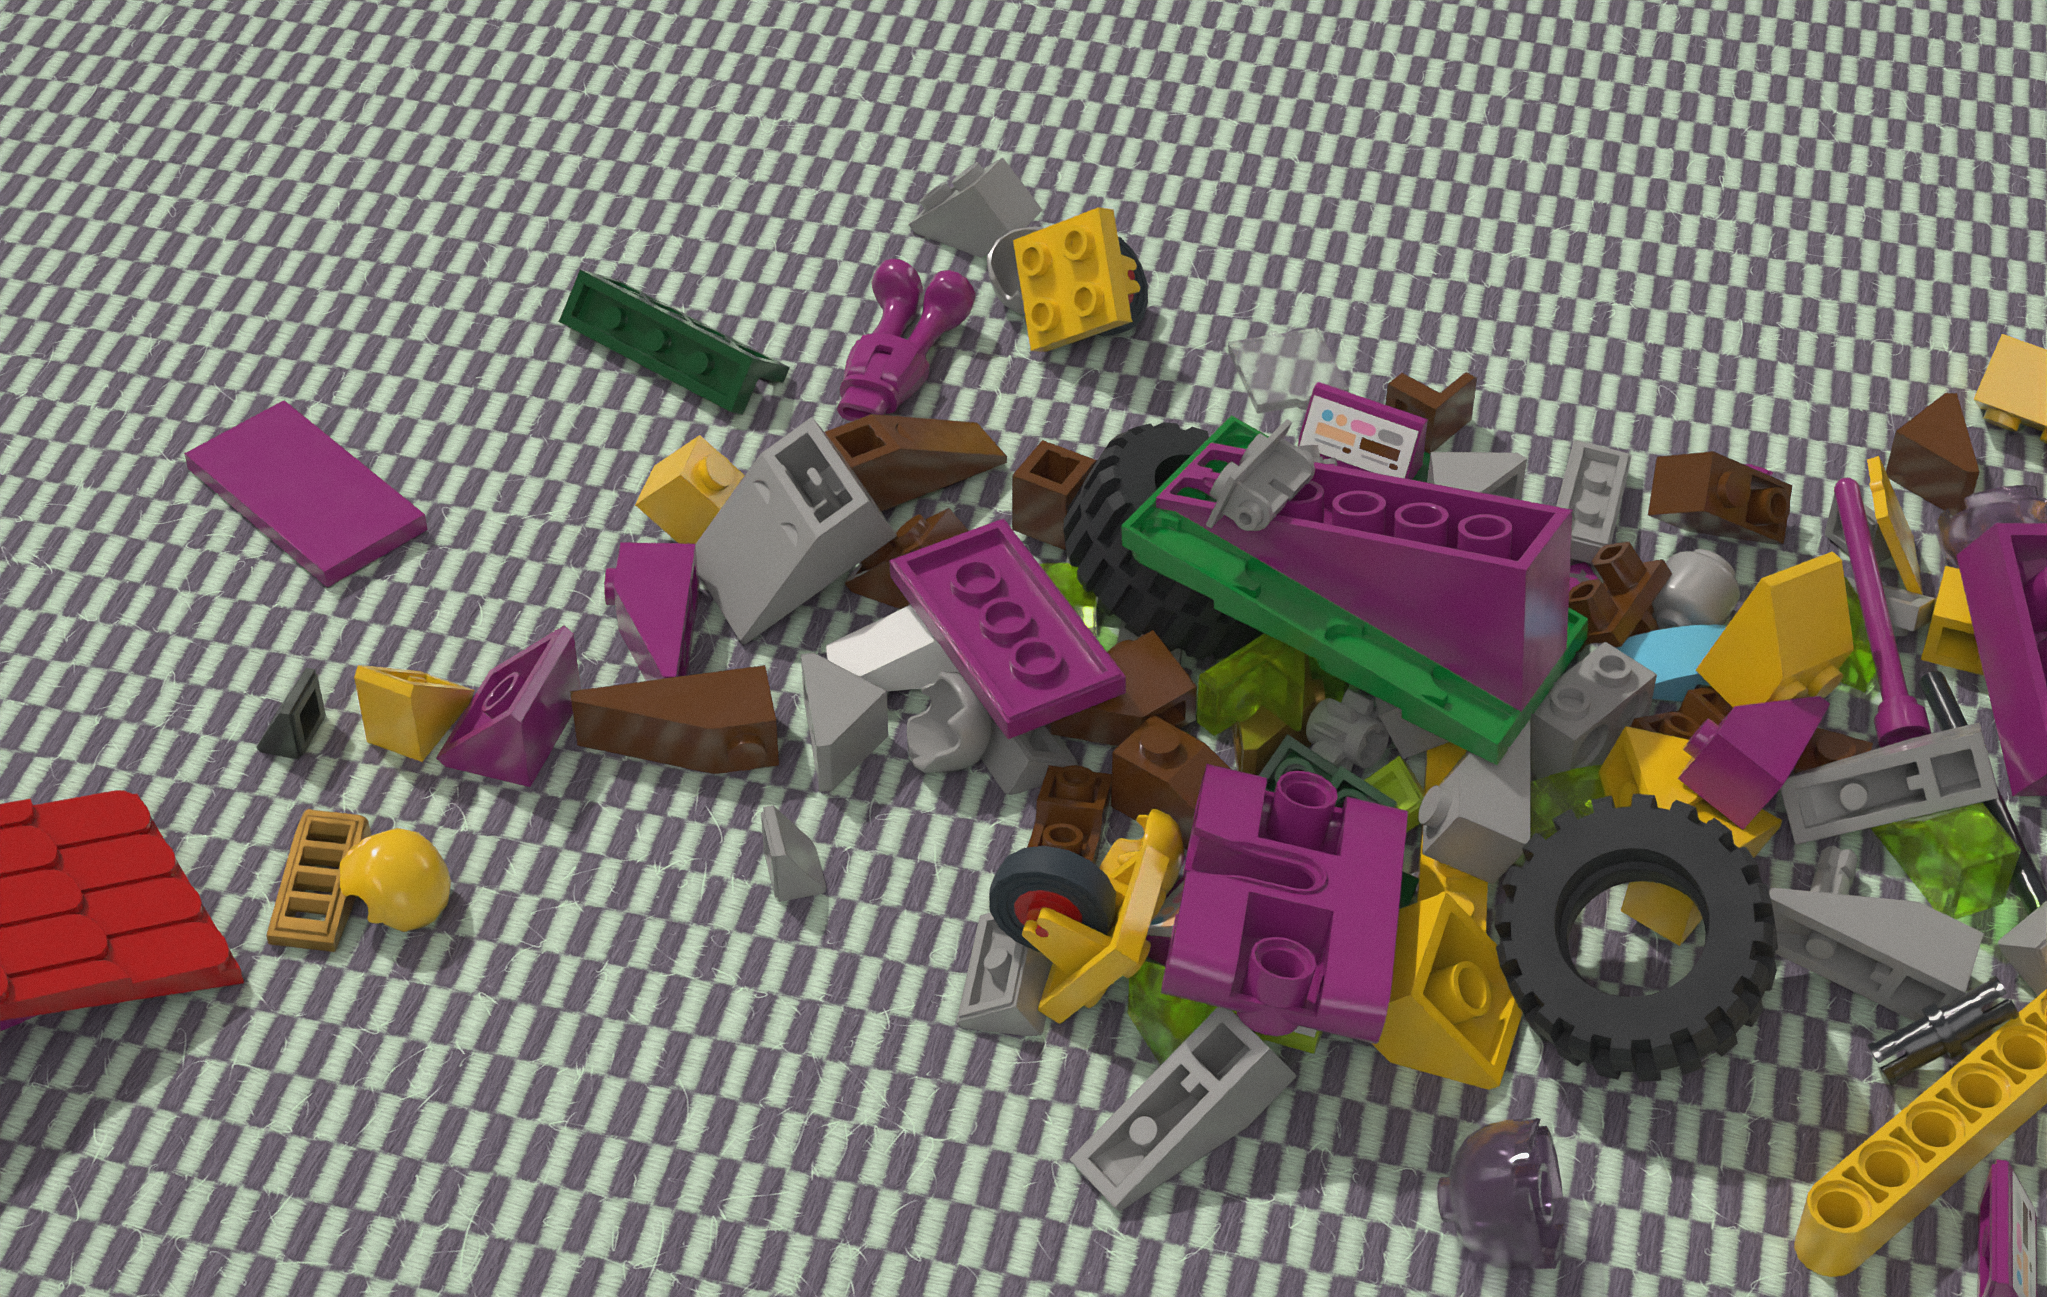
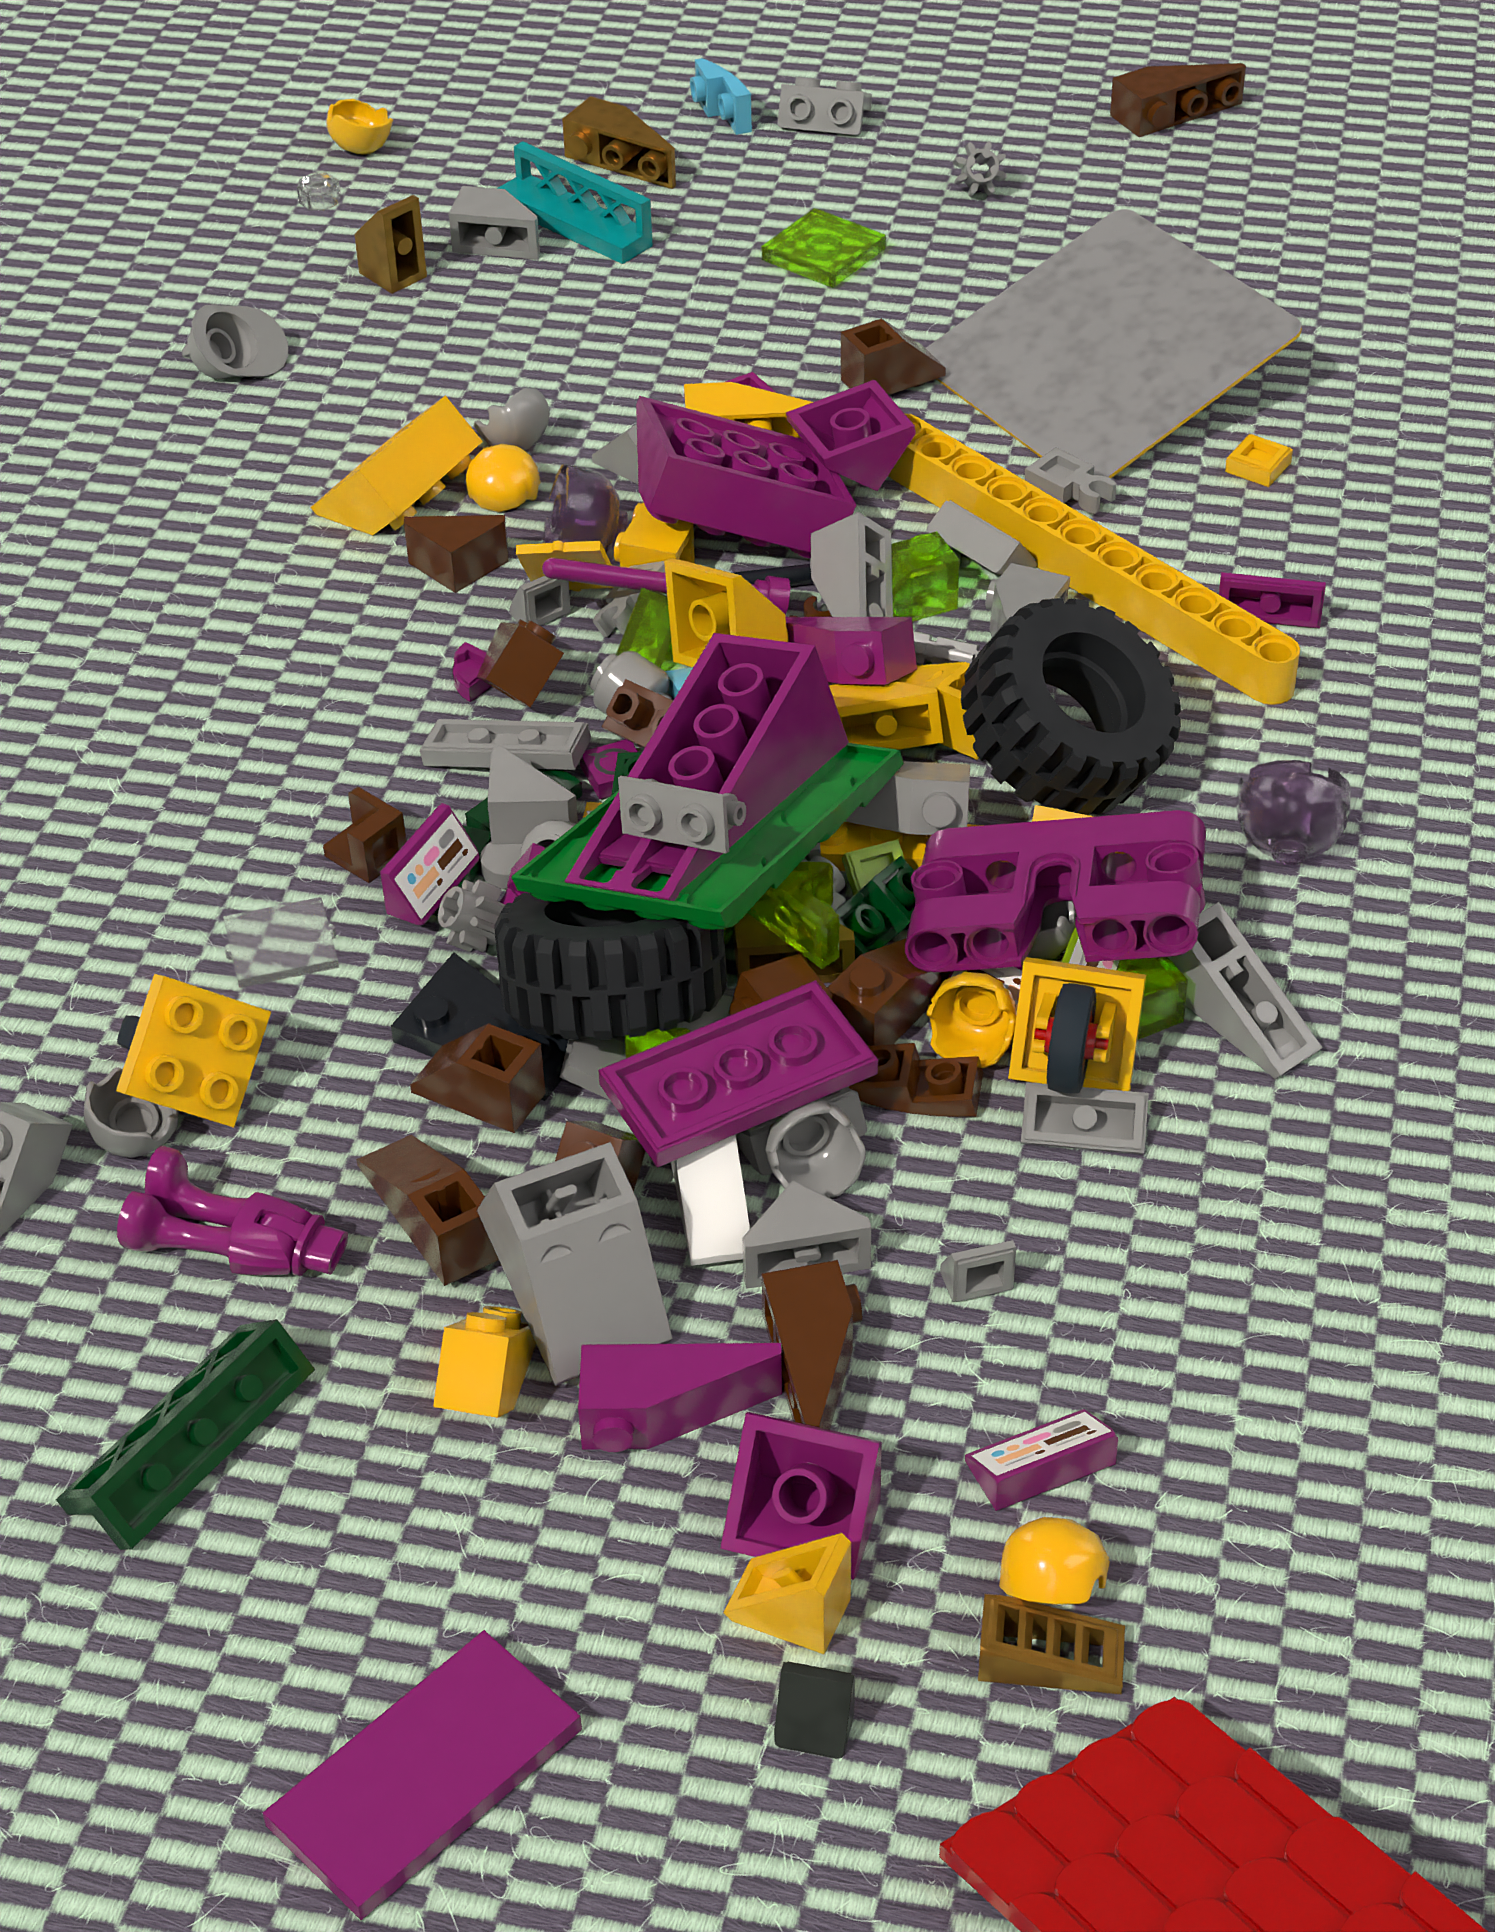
camera: 90 degrees left, 0 degrees up
black pin [1867,976,2020,1086] -> none
none -> magenta slope [965,1409,1118,1511]

